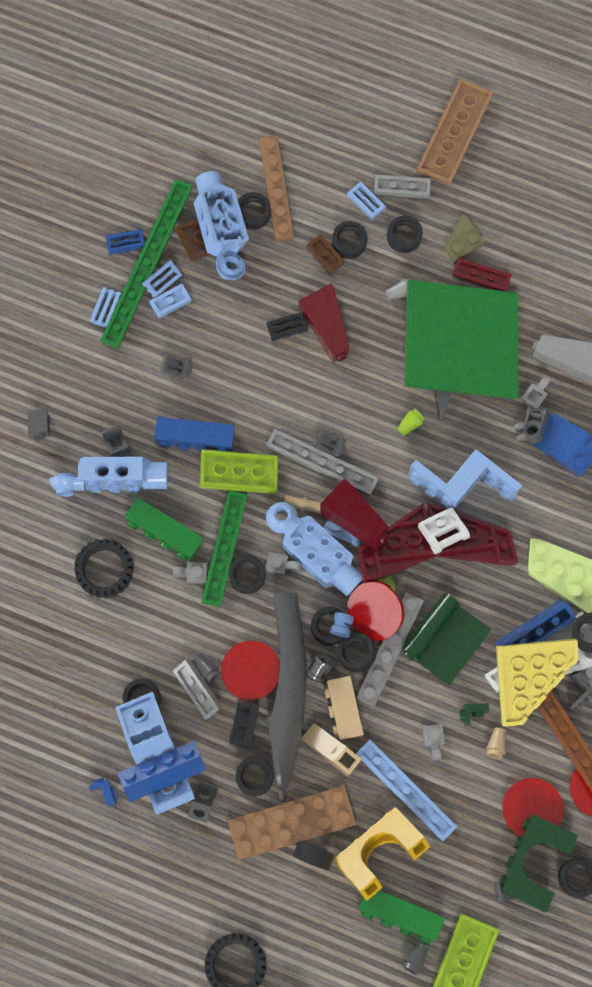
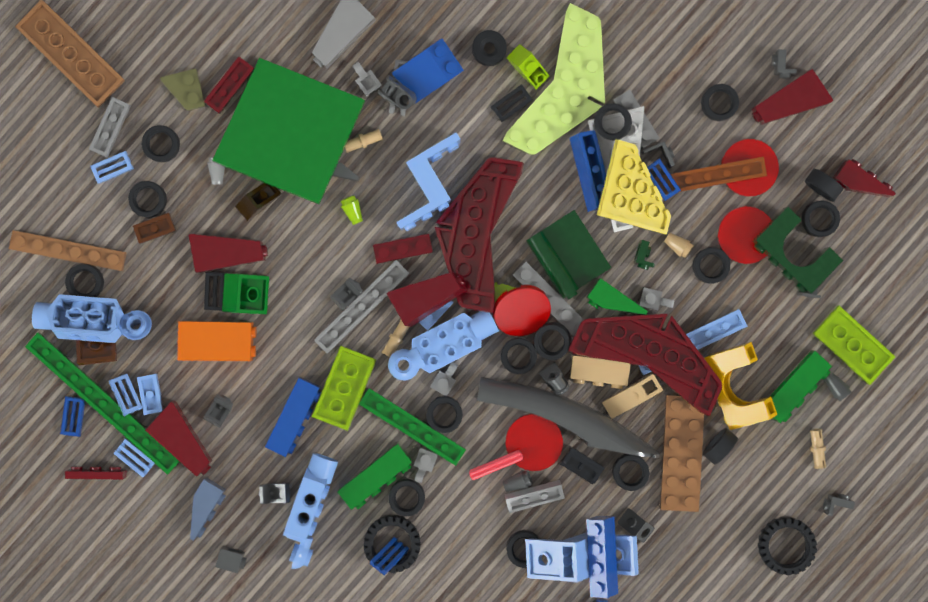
camera: 75 degrees left, 15 degrees up
medium blue wheel [330,612,354,638] -> none
white plate [418,507,470,554] -> none
none -> dark red plate [65,466,127,480]
none -> dark red slope [145,401,212,477]
none -> orange slope [177,321,257,361]
none -> sand blue slope [190,477,226,541]
none -> green slope [222,273,269,314]
none -> dark brown slope [235,183,282,221]
none -> tan pin [345,129,383,153]
none -> blue tile [370,537,409,576]
none -> dark red plate [373,234,433,264]
none -> black tyre [389,479,425,516]
none -> coral axle [469,450,523,480]
none -> black tile [491,84,533,123]
none -> dark red wing [568,314,722,417]
none -> green slope [586,278,648,314]
none -> blue tile [647,158,681,201]
none -> black tyre [692,247,730,284]
none -> tan pin [810,429,827,469]

